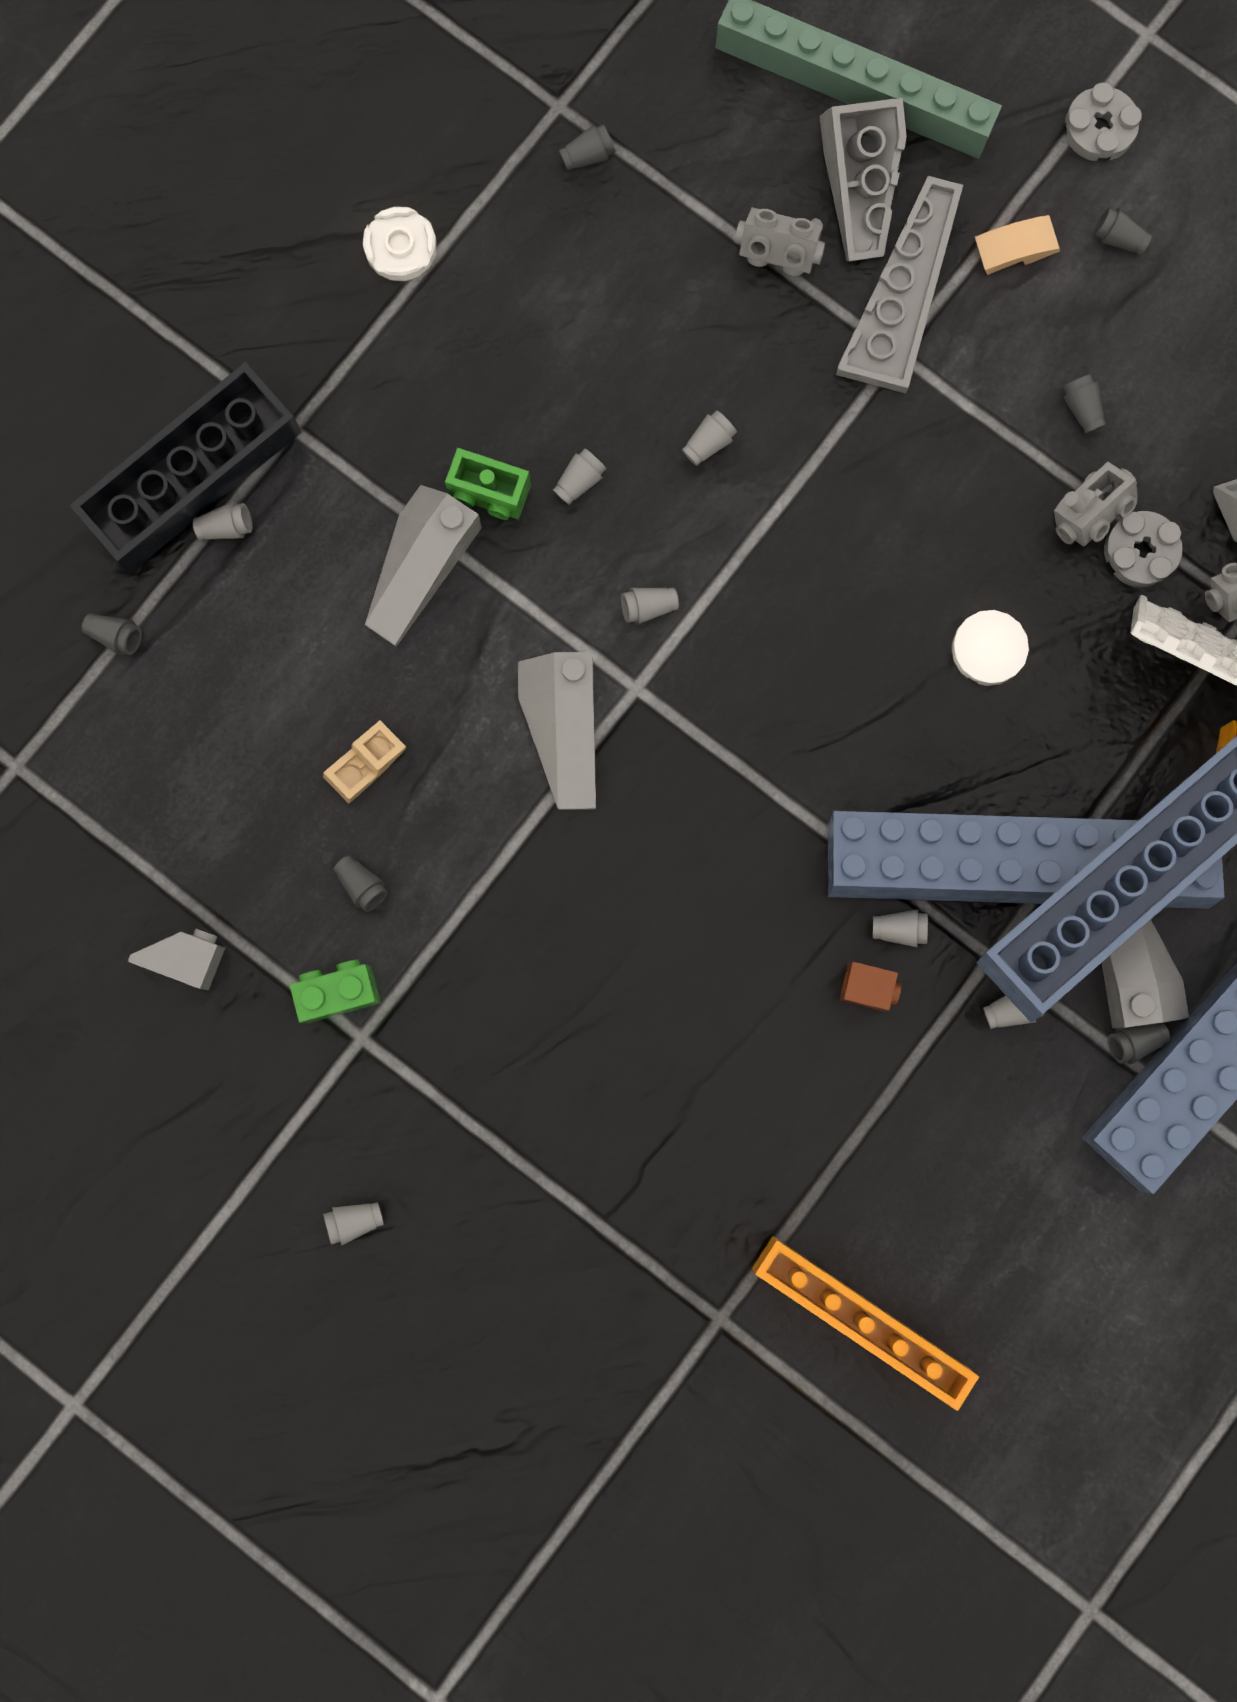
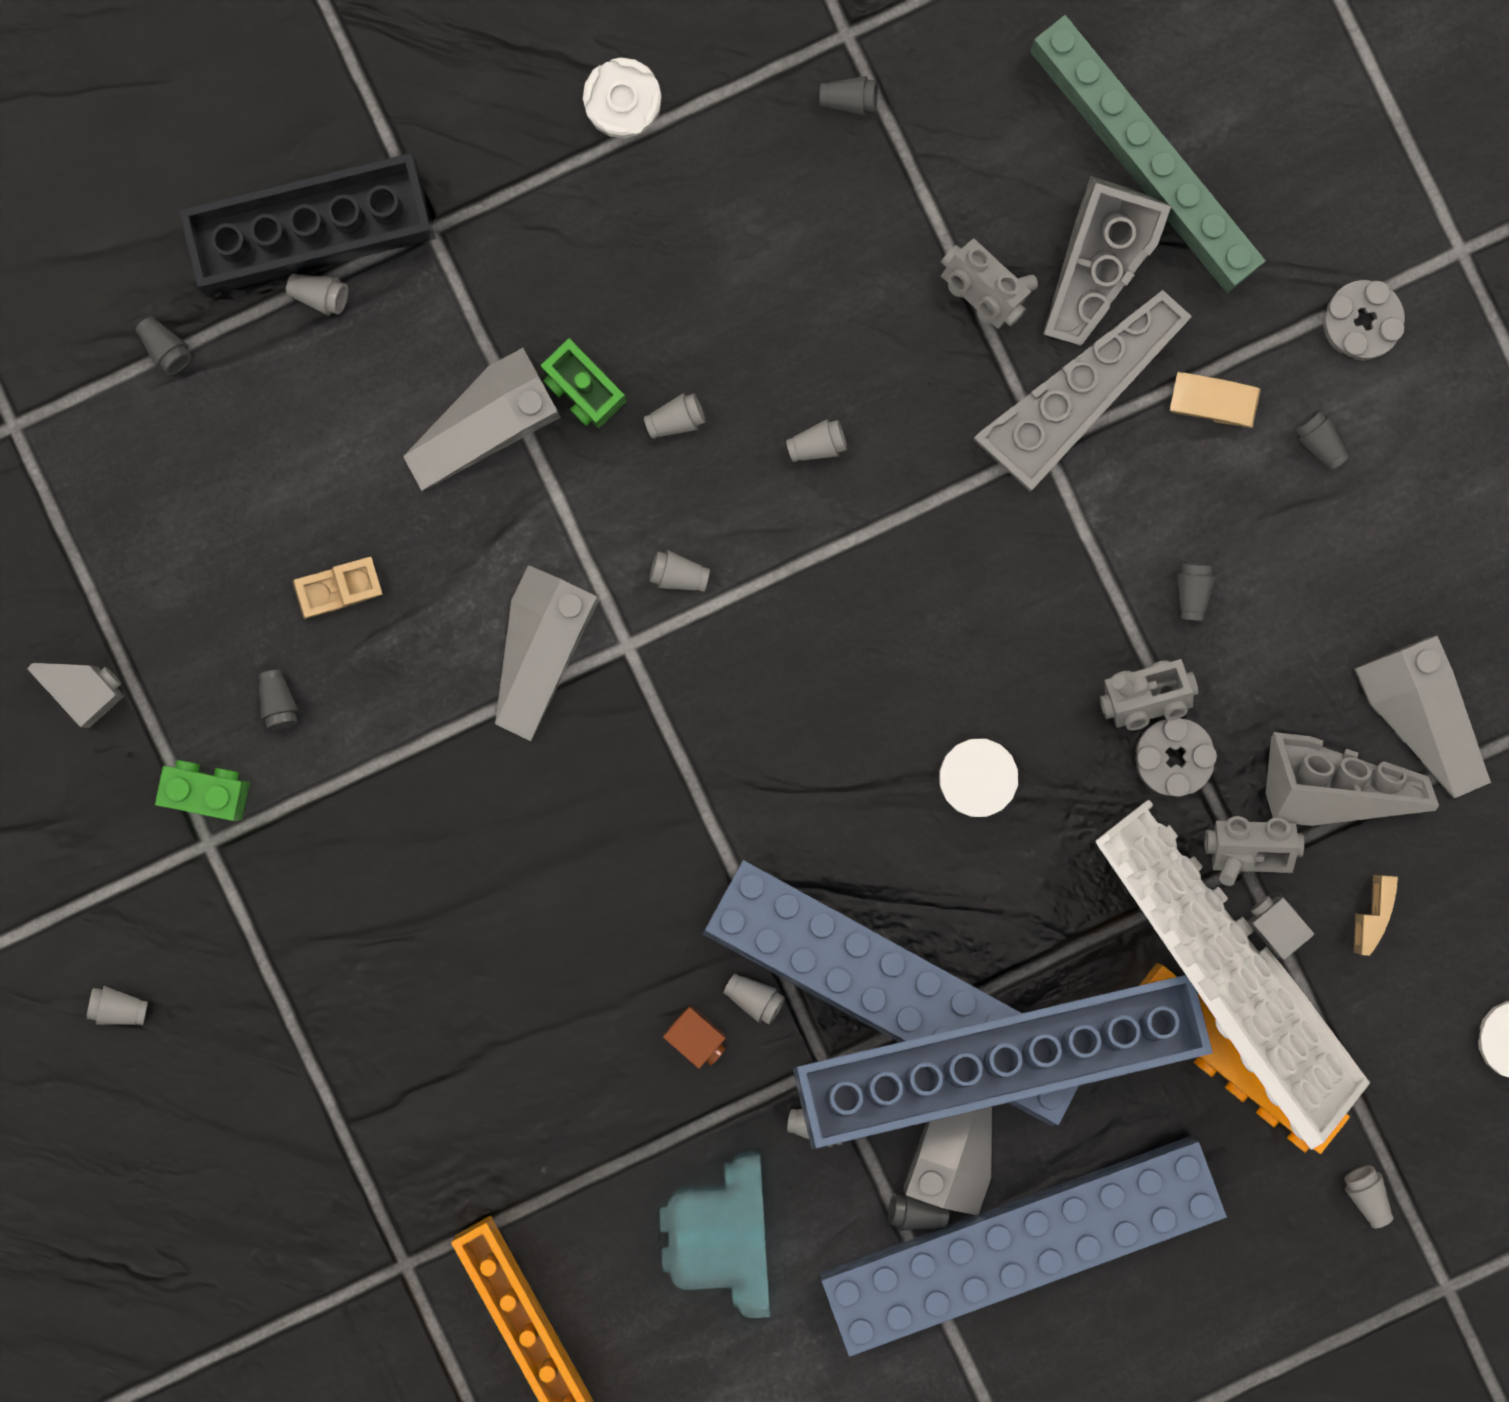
camera: 30 degrees right, 5 degrees up
none -> clear light blue brick [659,1151,770,1318]

